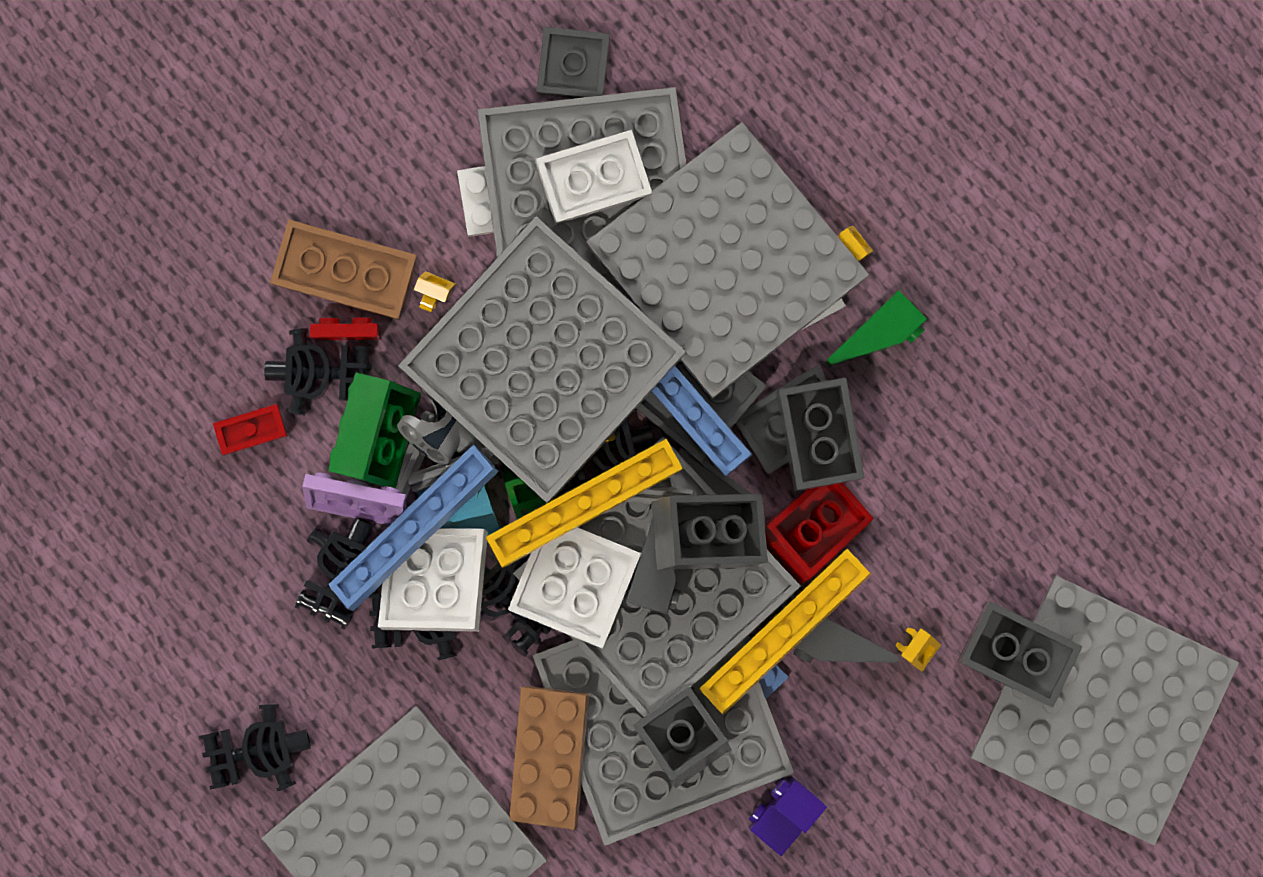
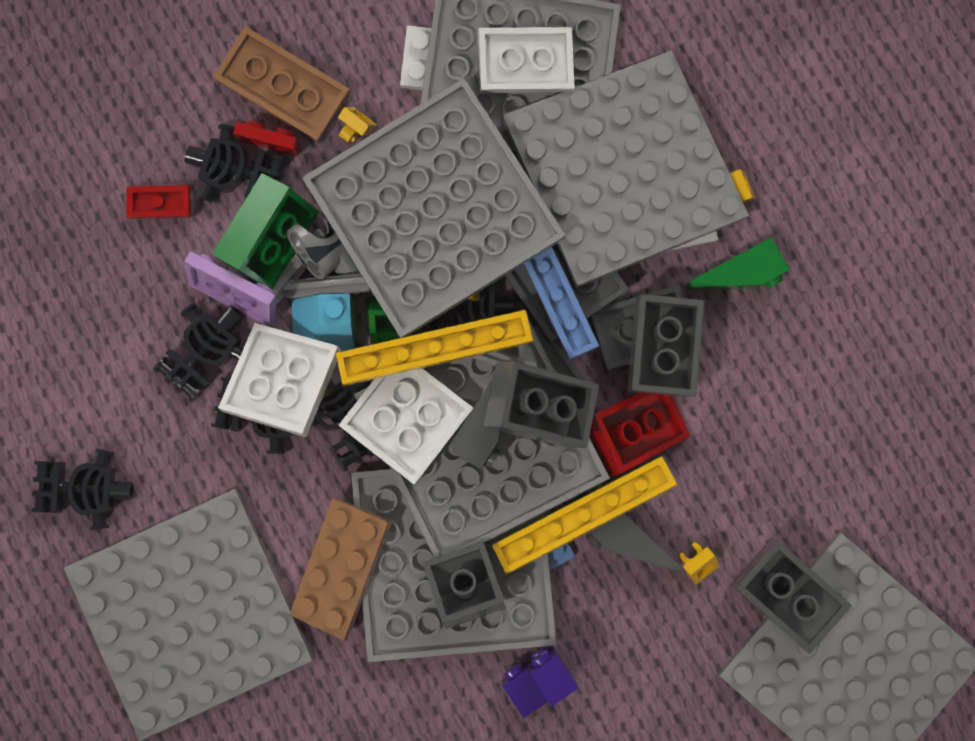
camera: 15 degrees right, 0 degrees up
medium blue plate [328,445,499,611] -> none

